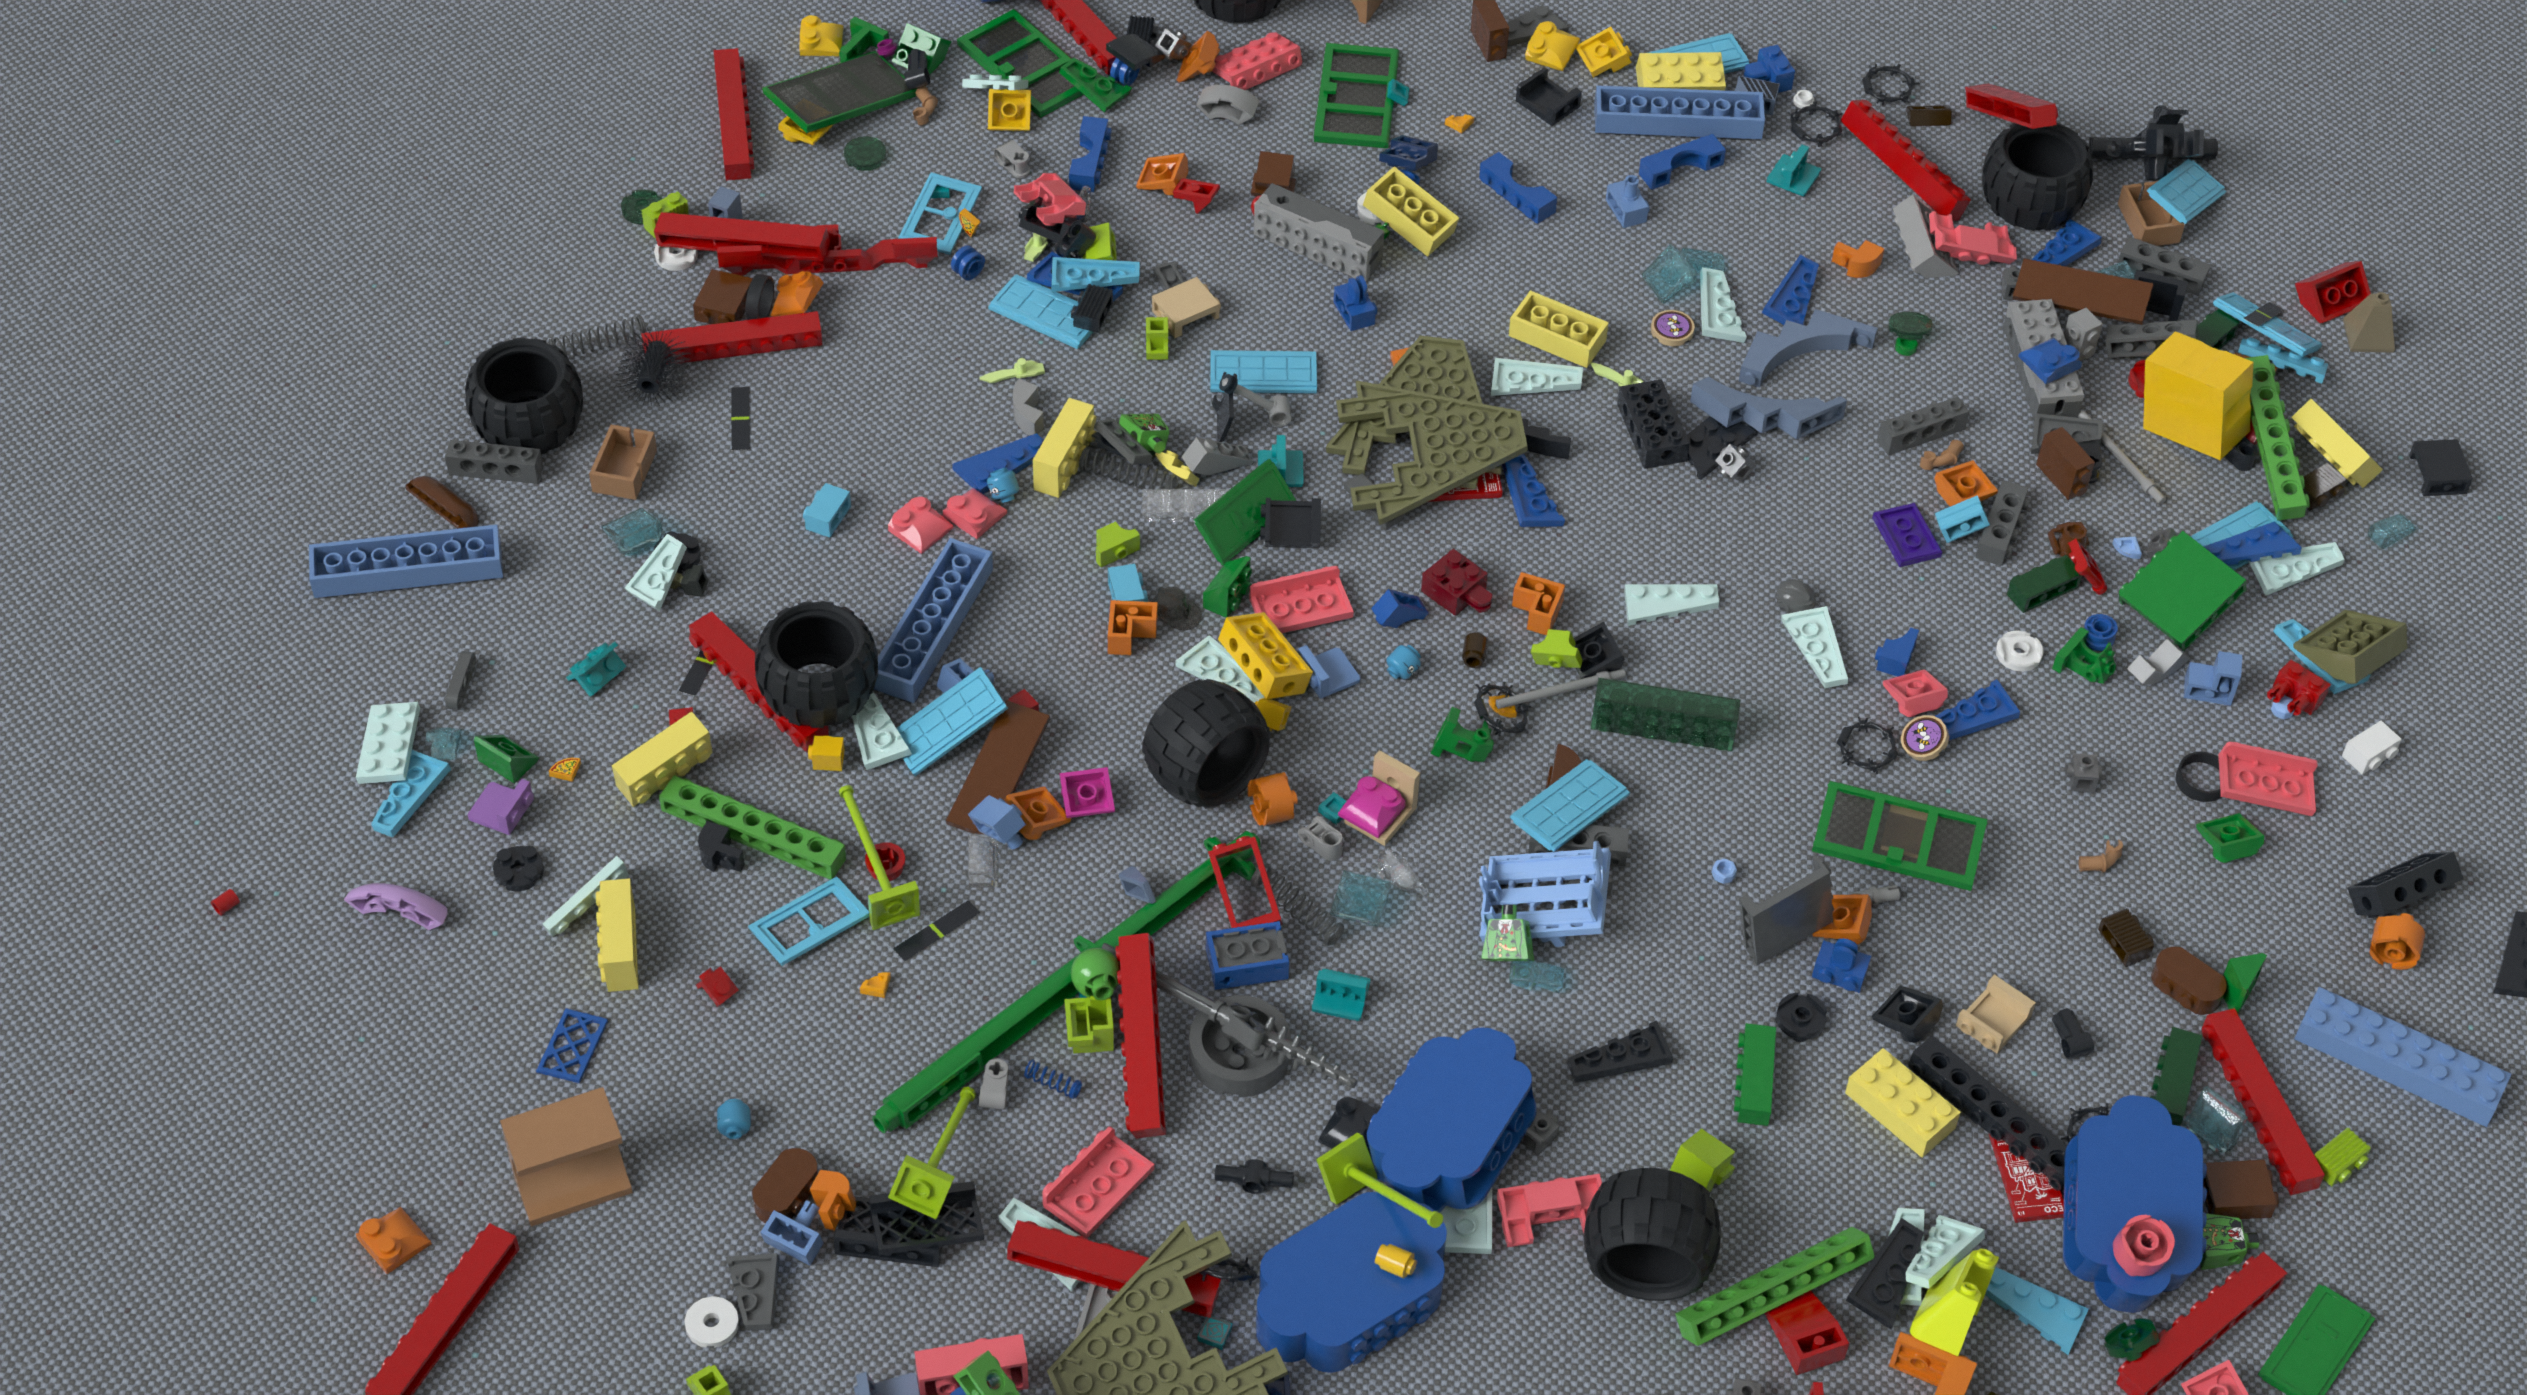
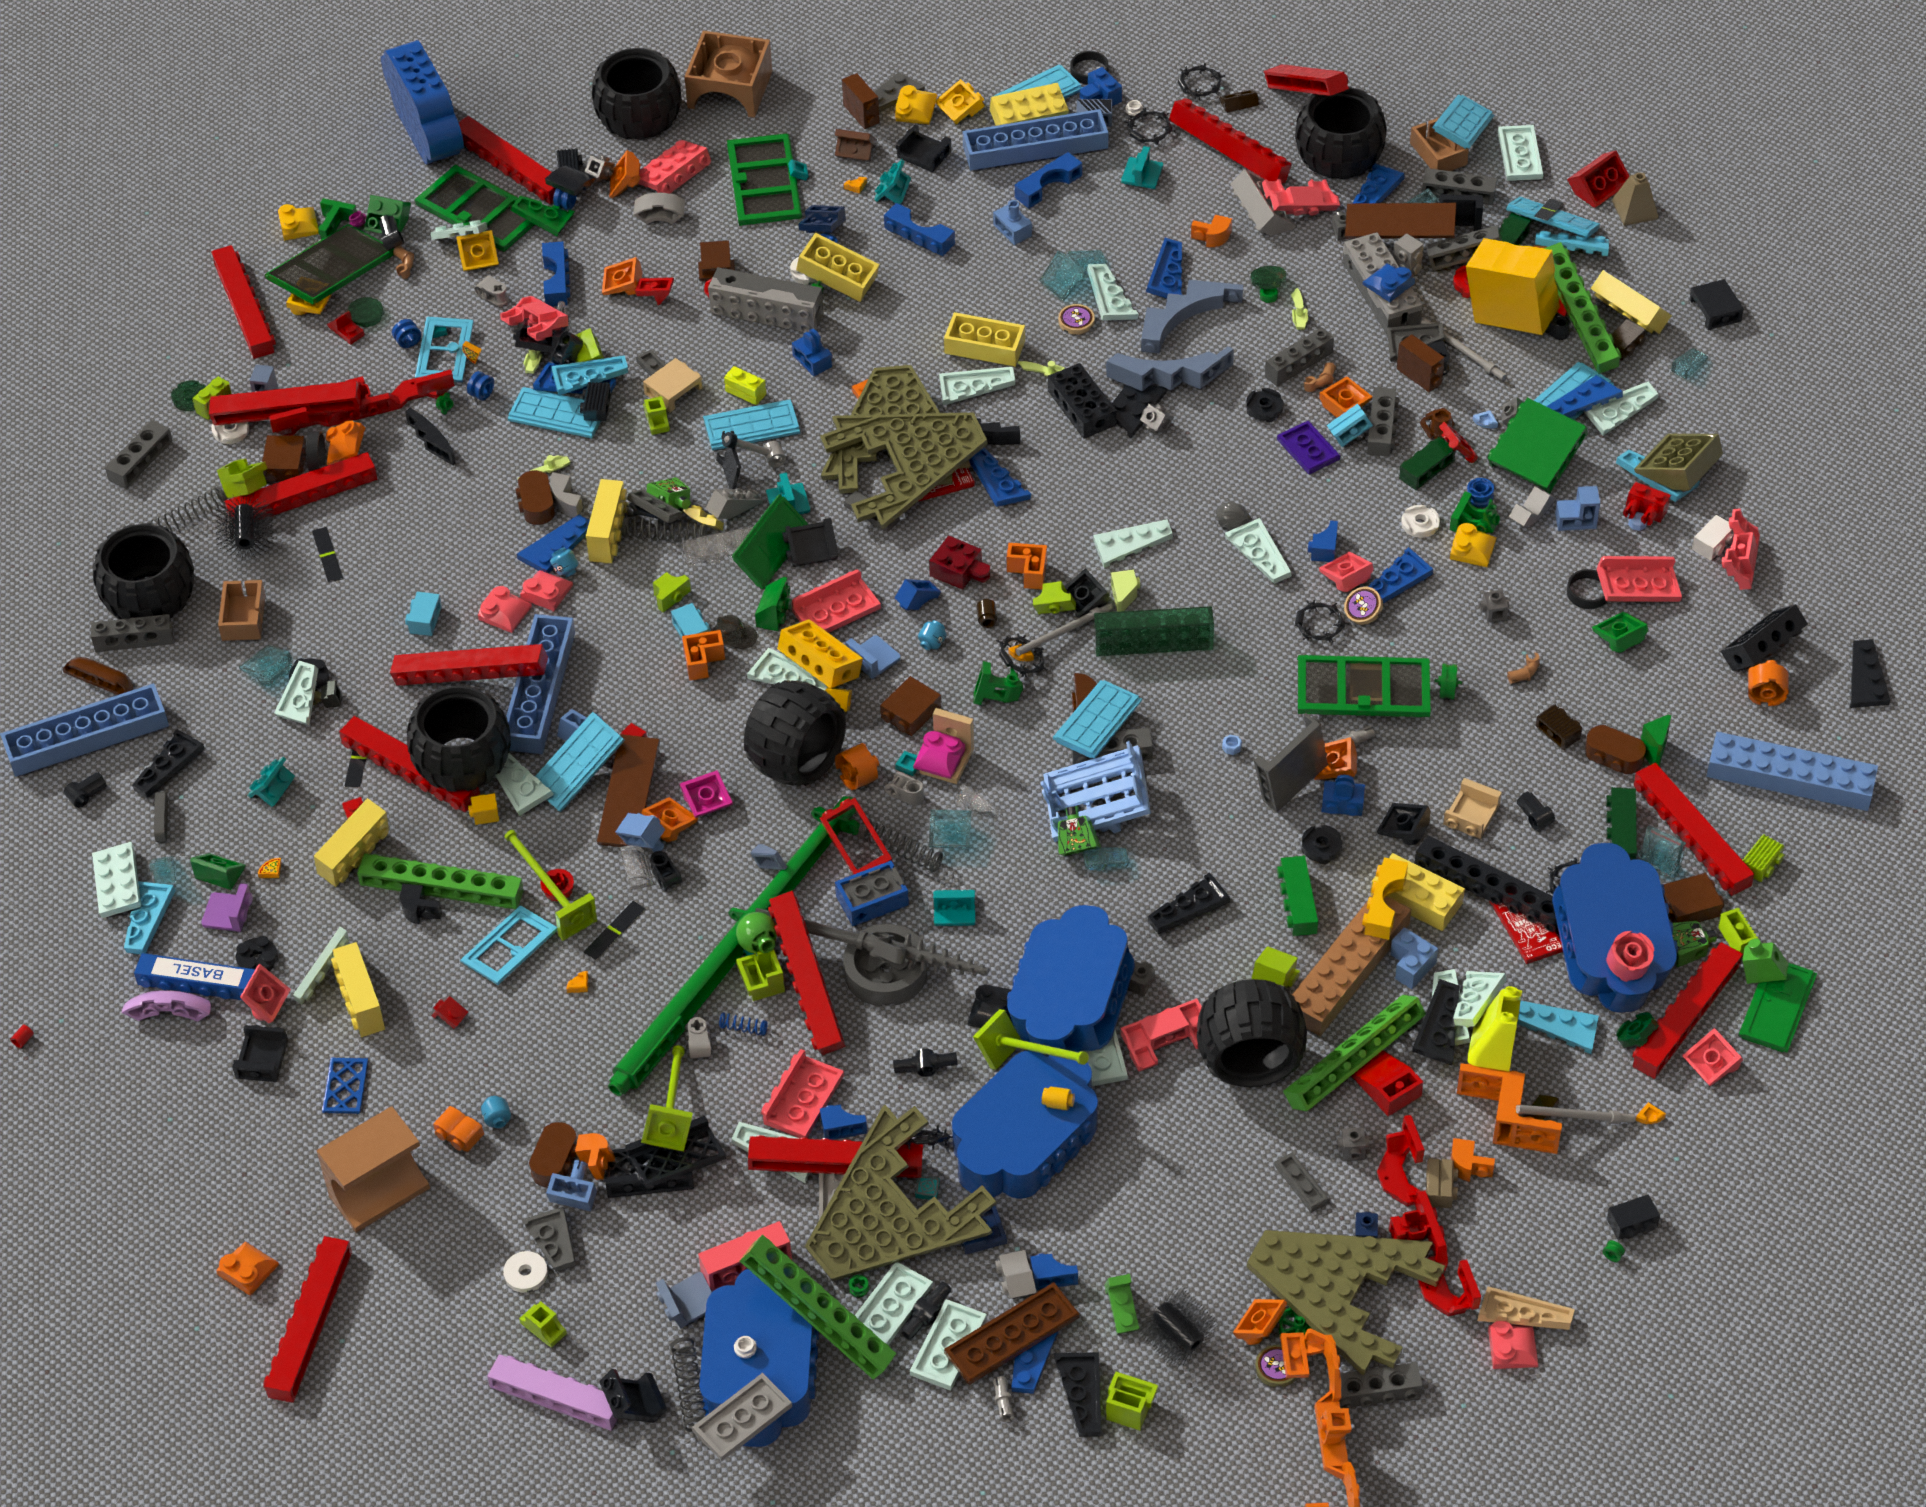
camera: 10 degrees left, 0 degrees up
black piece [2089,105,2218,179] -> none
none -> black piece [63,772,107,808]
none -> dark grey brick [105,420,173,489]
none -> black wing [132,729,205,798]
none -> blue brick [134,953,255,1002]
none -> lime plate [217,458,267,498]
none -> black panel [232,1025,288,1082]
none -> coral slope [240,964,291,1023]
none -> red slope [327,311,365,345]
none -> red brick [390,644,548,686]
none -> blue wheel [392,319,421,348]
none -> black slope [405,407,456,466]
none -> orange brick [433,1106,484,1152]
none -> green plate [436,392,454,415]
none -> reddish brown brick [515,470,555,525]
none -> black piece [650,851,683,891]
none -> neon yellow brick [724,366,766,405]
none -> blue arch [820,1105,867,1140]
none -> reddish brown bracket [835,129,877,162]
none -> teal bracket [874,159,911,204]
none -> reddish brown brick [880,676,942,737]
none -> black tyre [1070,51,1108,84]
none -> yellowish green slope [1111,570,1140,614]
none -> black plate [1246,388,1284,422]
none -> yellowish green piece [1291,288,1308,330]
none -> medium nougat brick [1292,893,1411,1037]
none -> yellow arch [1362,857,1408,940]
none -> medium blue brick [1390,927,1438,989]
none -> green wheel [1434,663,1462,700]
none -> yellow slope [1450,523,1497,567]
none -> light aqua plate [1498,125,1543,181]
none -> lime brick [1718,908,1758,958]
none -> coral bracket [1722,509,1760,590]
none -> bright green torso [1743,938,1788,984]

